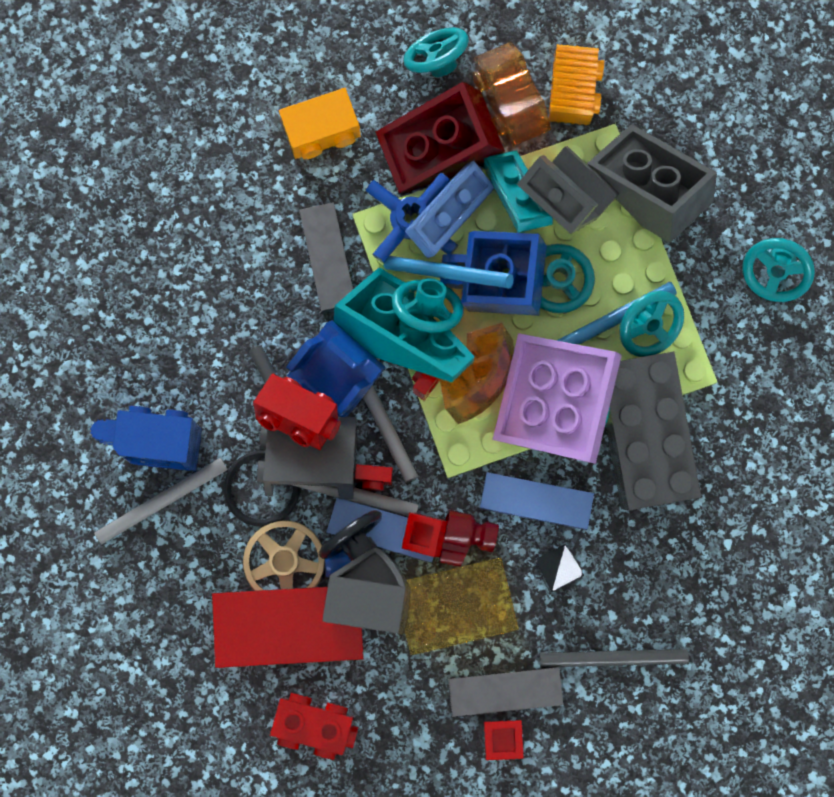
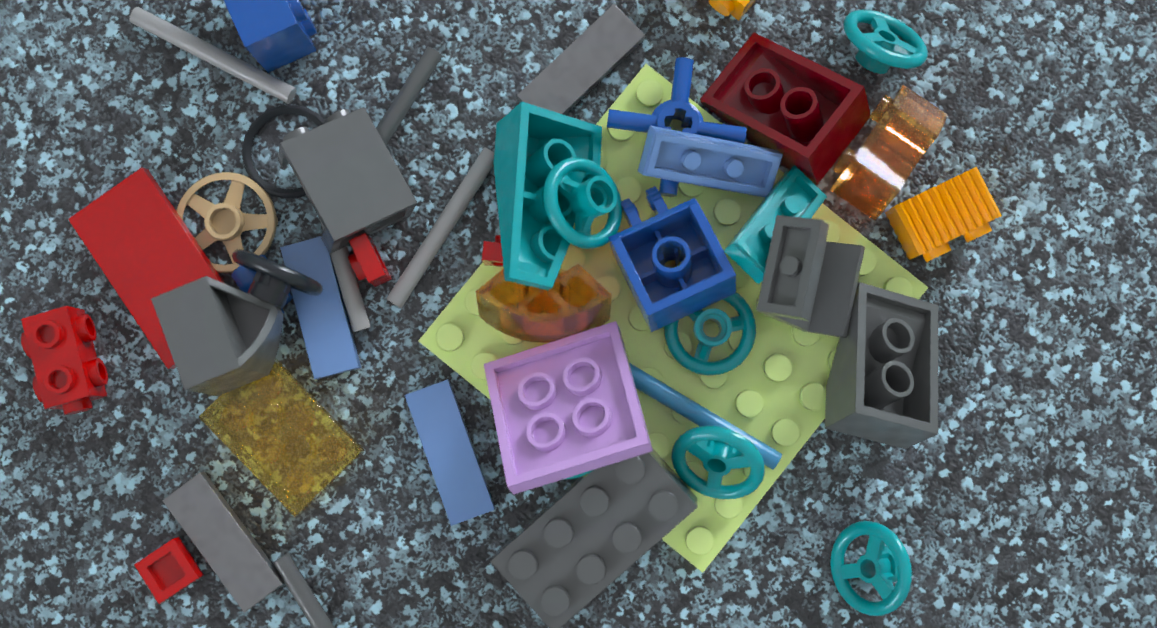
camera: 55 degrees right, 5 degrees up
red brick [253,373,341,450] -> none
blue panel [286,320,386,417] -> none
dark azure bar [384,256,514,289] -> none
red plate [401,512,448,557] -> none
dark red piece [439,510,499,567] -> none
black slope [533,544,584,594] -> none

